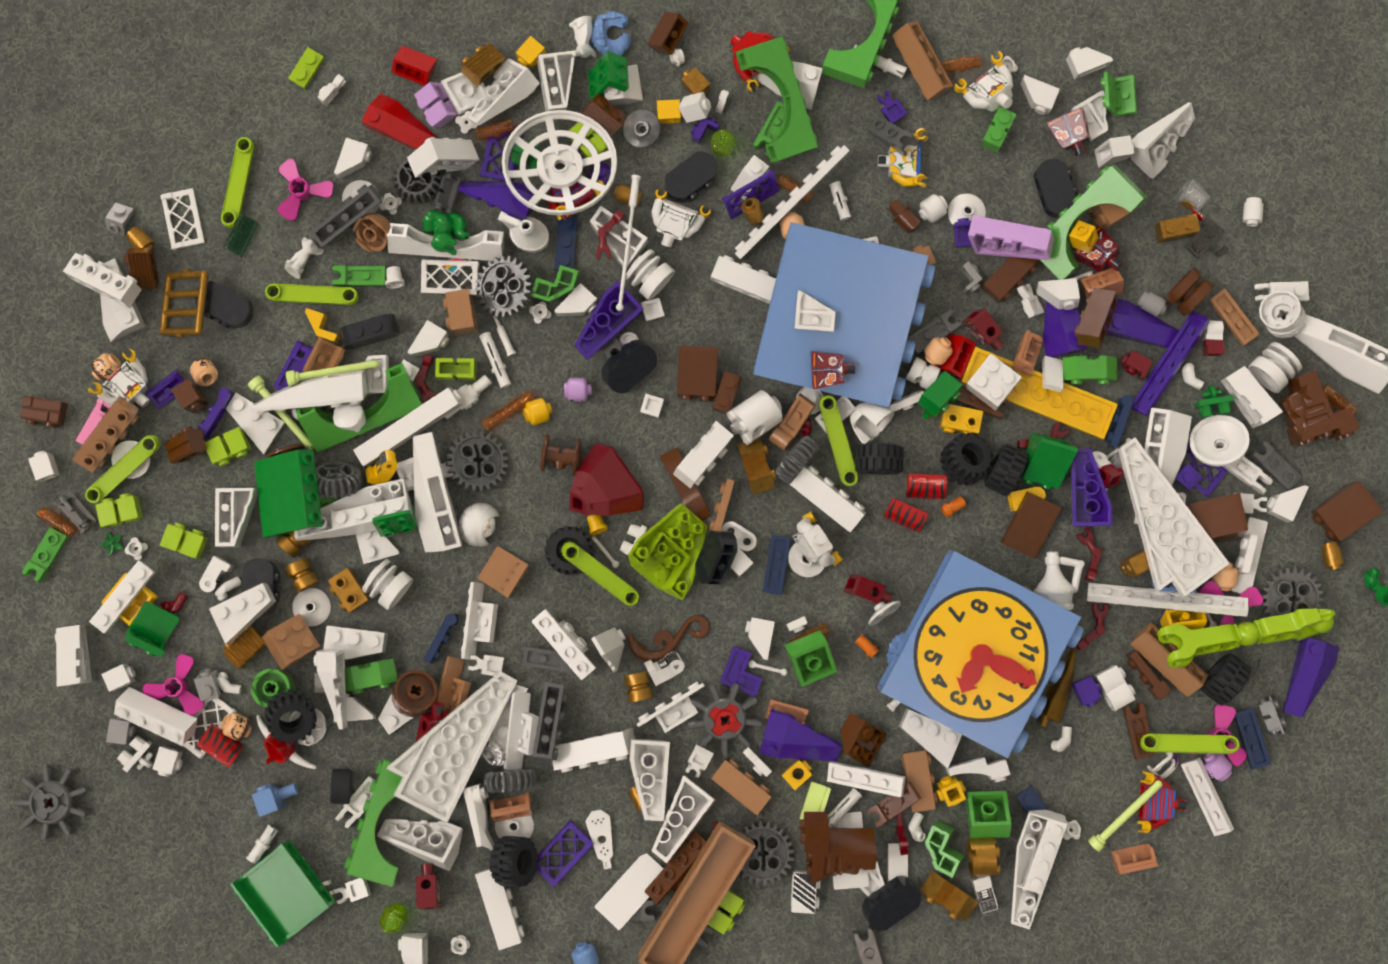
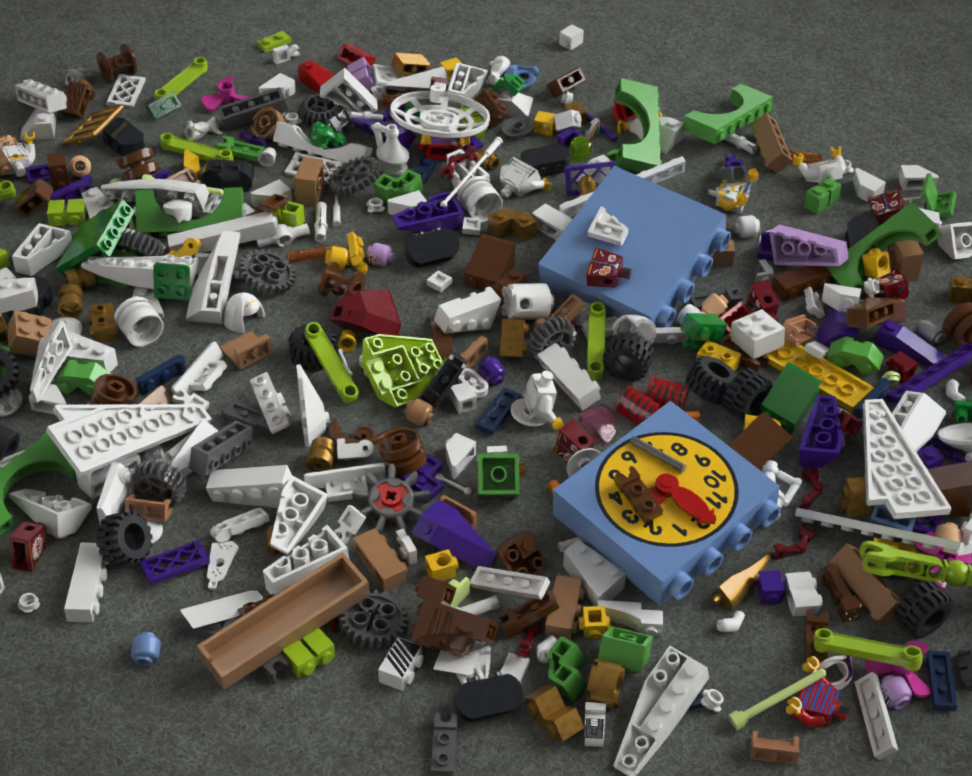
camera: 20 degrees right, 40 degrees down
none -> reddish brown hose [96,44,137,83]
none -> reddish brown wheel [116,147,160,181]
none -> white hinge [210,507,270,543]
none -> dark purple piece [240,131,267,149]
none -> reddish brown tile [258,194,290,213]
none -> yellow hinge [347,232,368,274]
none -> white bar [350,111,383,121]
none -> reddish brown wheel [377,427,427,476]
none -> medium nougat head [404,398,434,427]
none -> white leg [429,76,448,103]
none -> dark purple head [477,357,506,386]
none -> pearl gold brick [488,209,537,243]
none -> clear pink brick [579,404,617,445]
none -> dark purple bar [587,112,618,142]
none -> reddish brown plate [614,466,663,524]
none -> dark grey bar [630,436,686,472]
none -> white plate [864,278,880,298]
none -> yellowish green plate [881,371,901,387]

